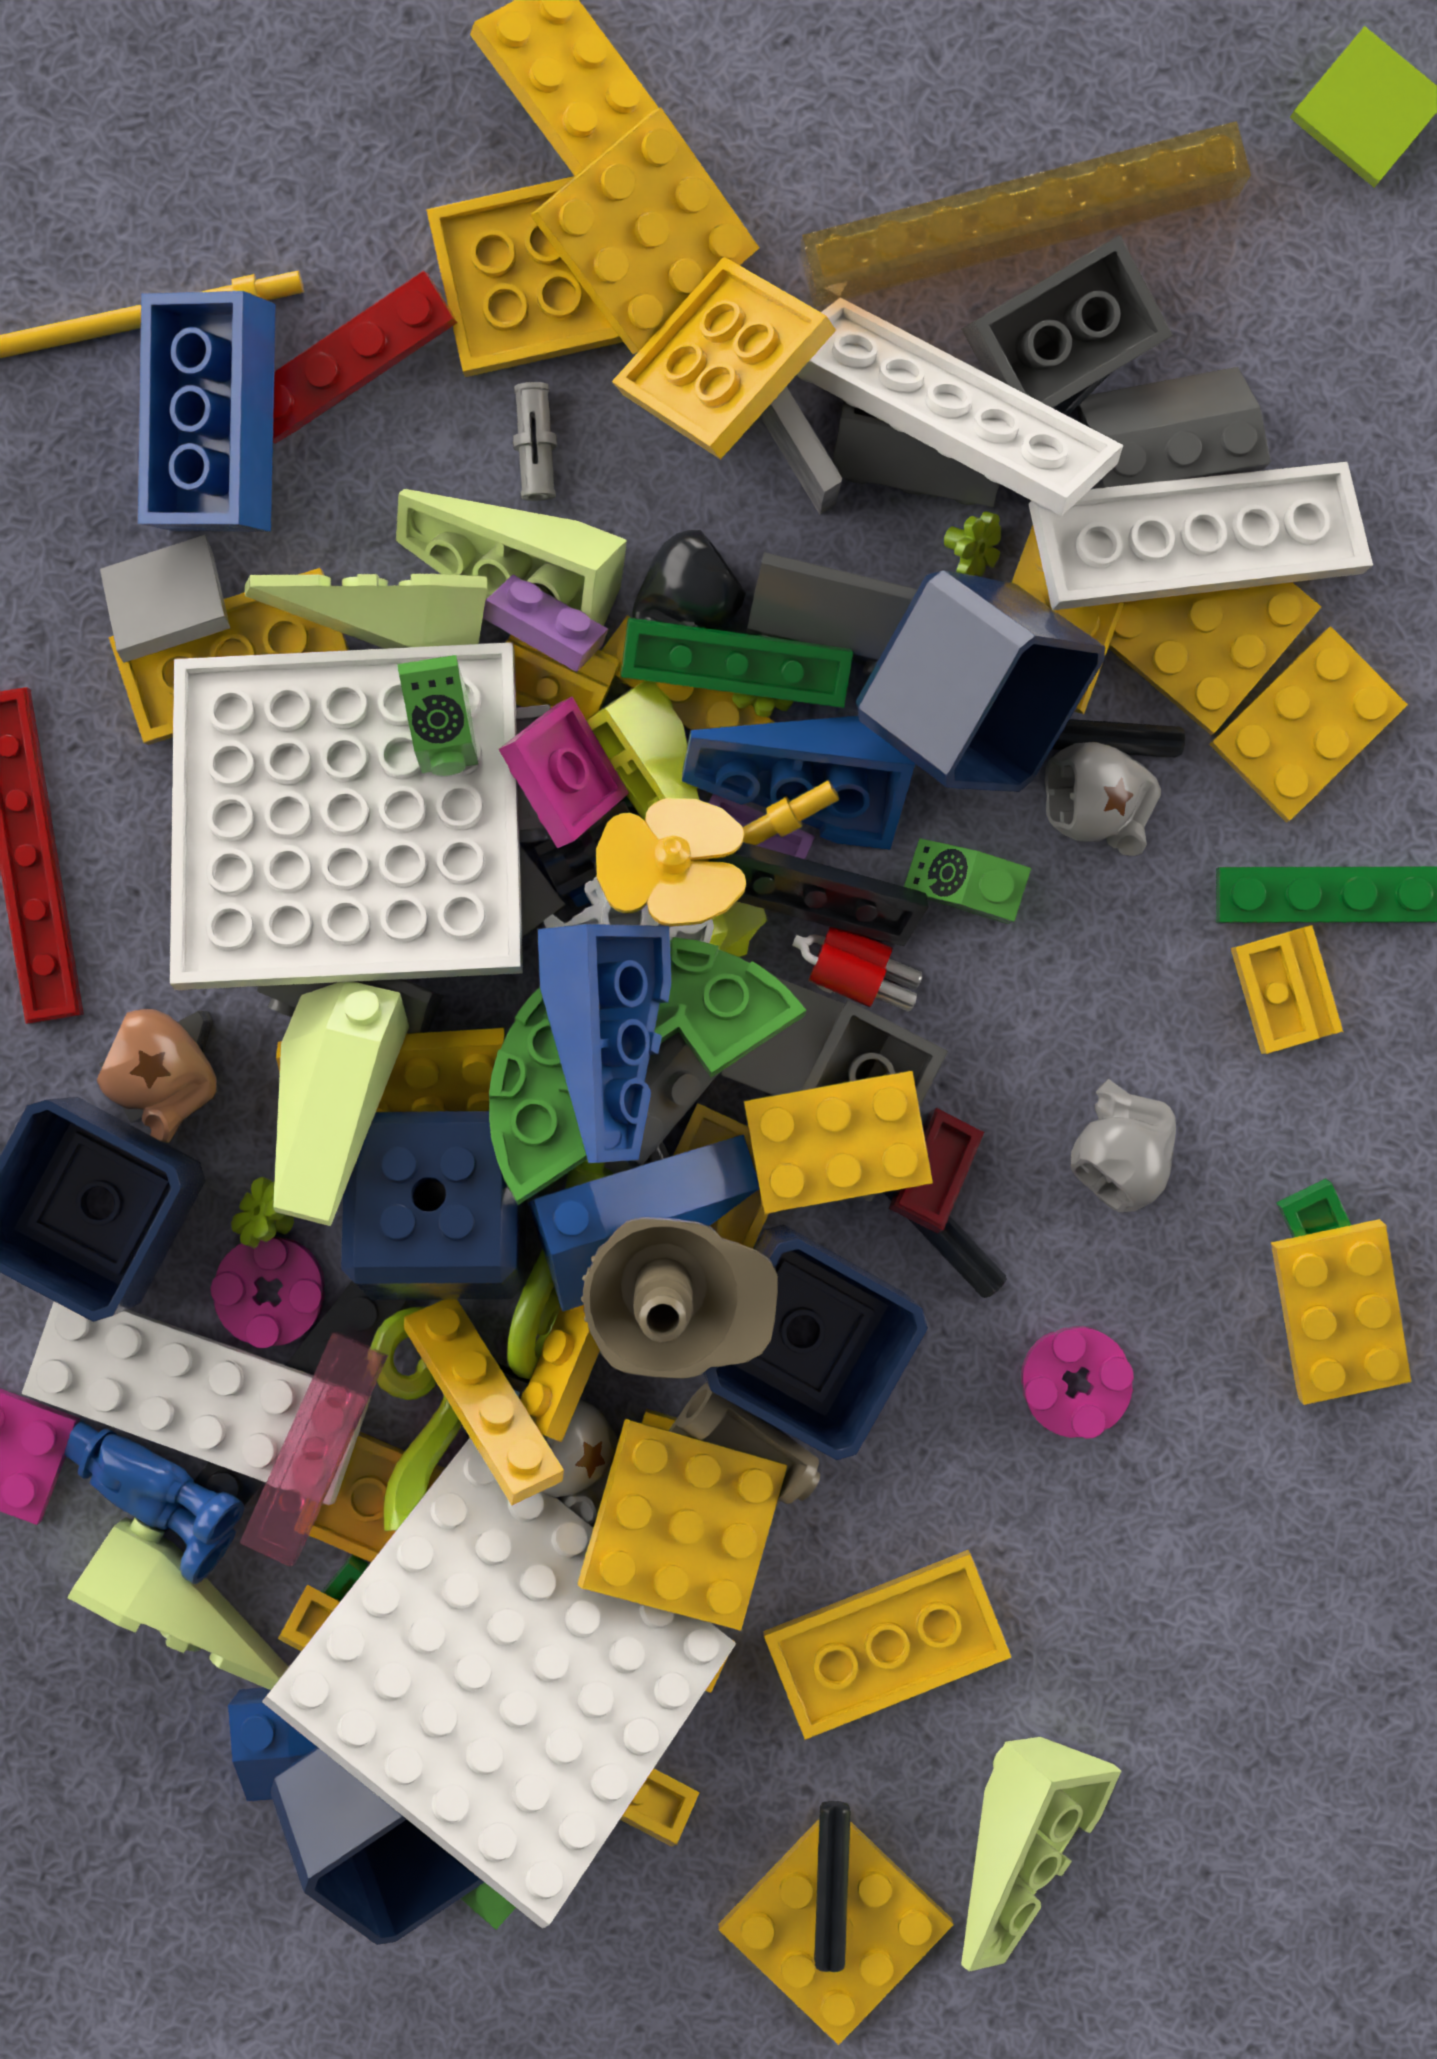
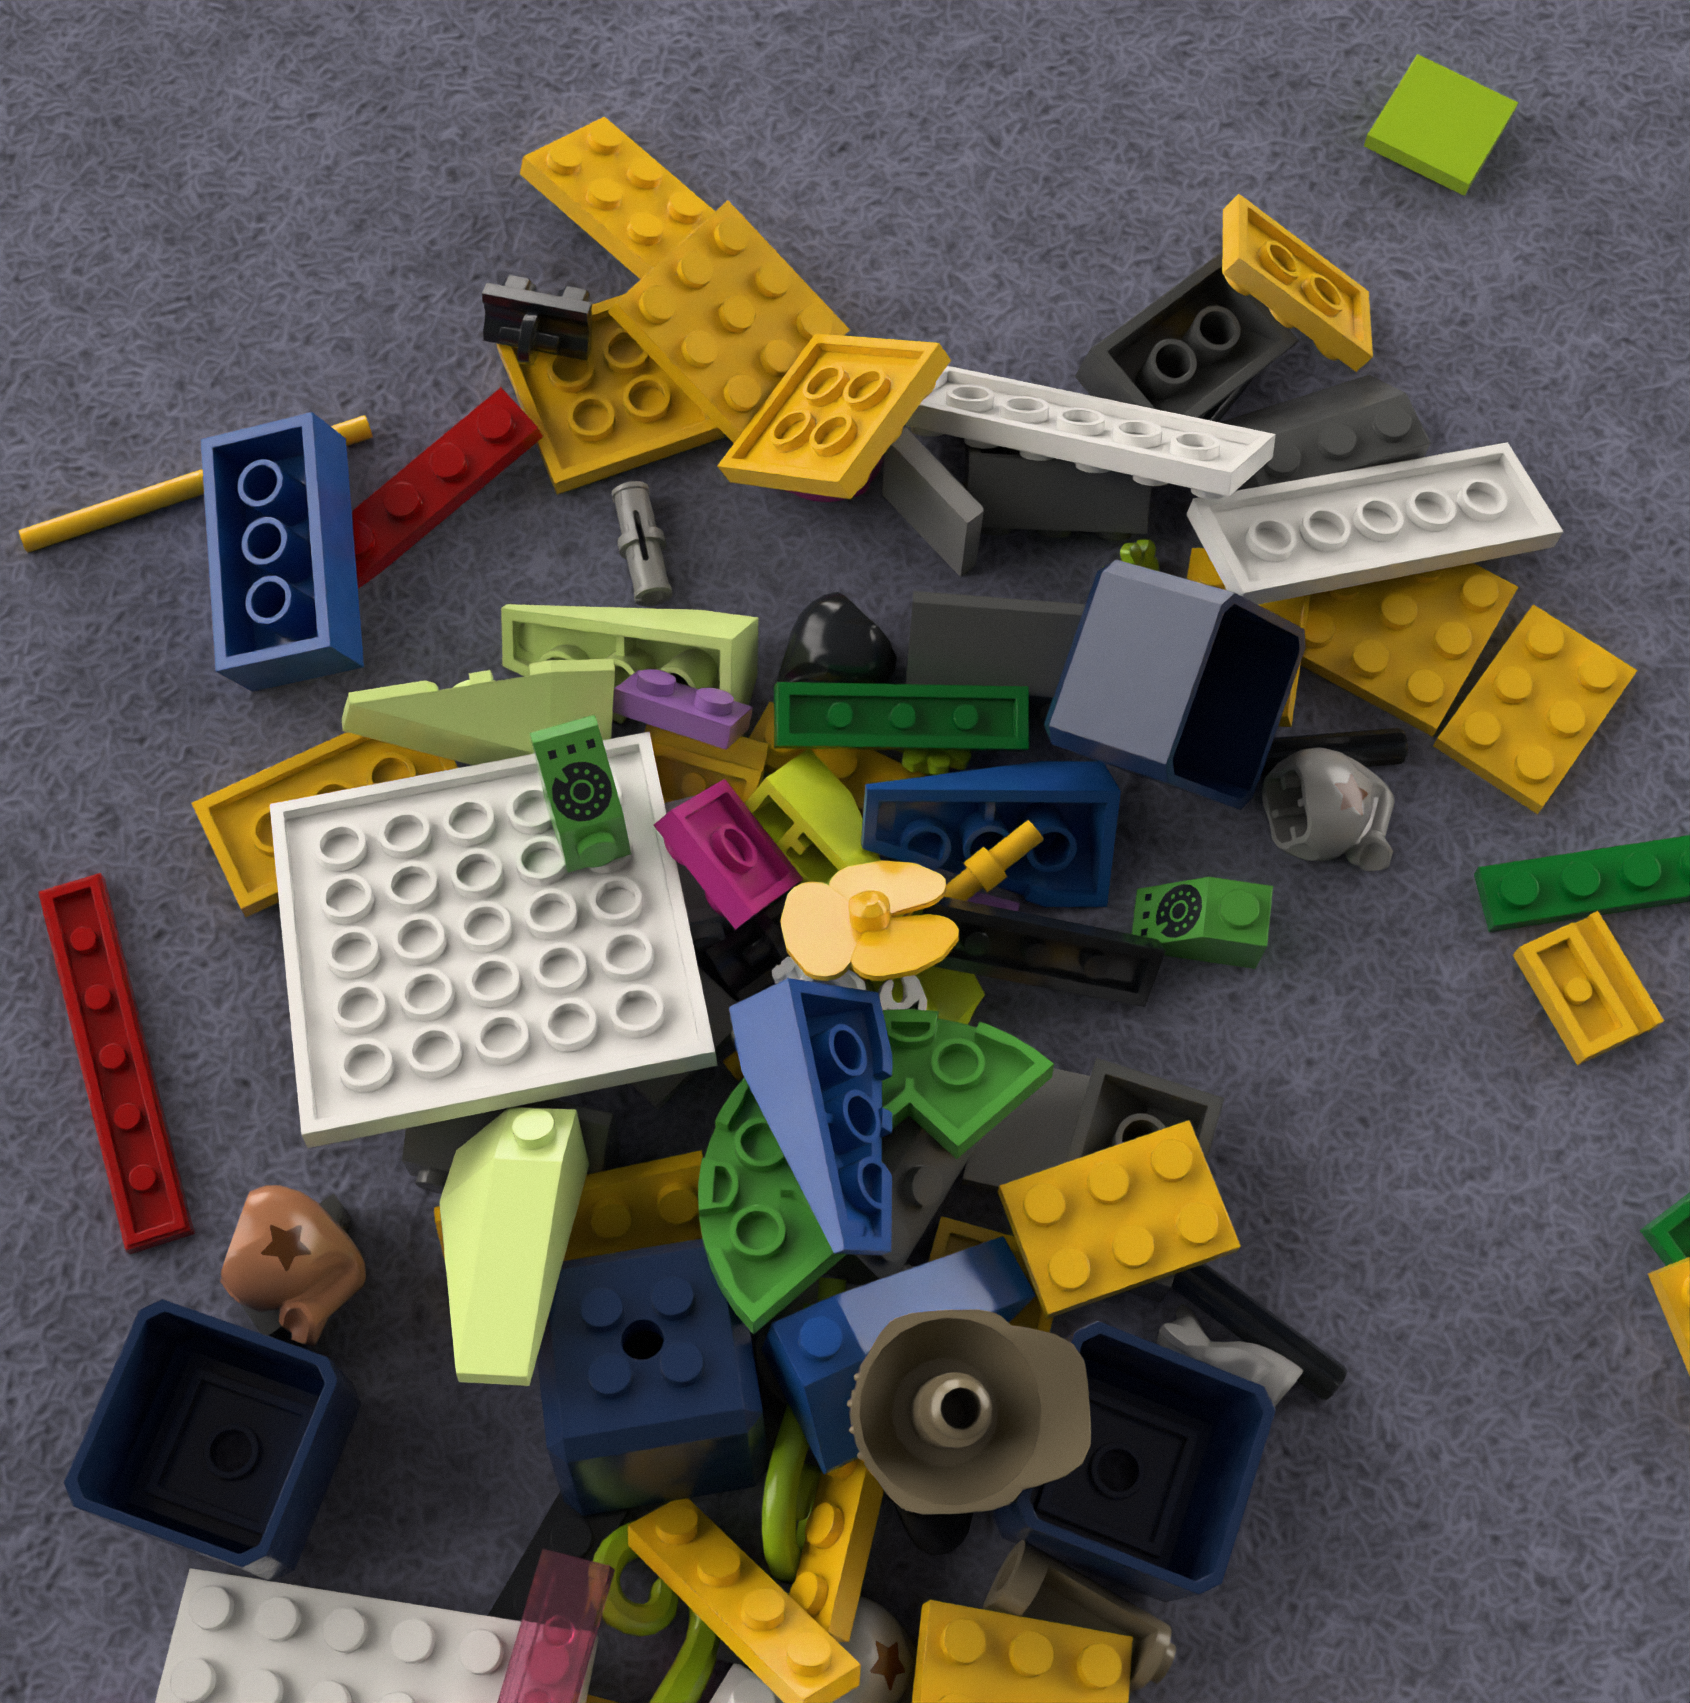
camera: 15 degrees left, 20 degrees down
light grey tile [100,535,230,663] -> none
dark pink plate [210,1236,325,1348] -> none
lime plant [231,1177,294,1248] -> none
red piece [792,926,922,1012] -> none
clear yellow brick [800,121,1251,307] -> none
dark red tile [888,1108,985,1233] -> none
dark pink plate [1021,1326,1134,1439] -> none
light grey piece [1070,1079,1176,1212] -> none
none -> black hips [482,275,592,365]
none -> light grey animal [1156,1304,1303,1407]
none -> yellow plate [1222,194,1373,372]

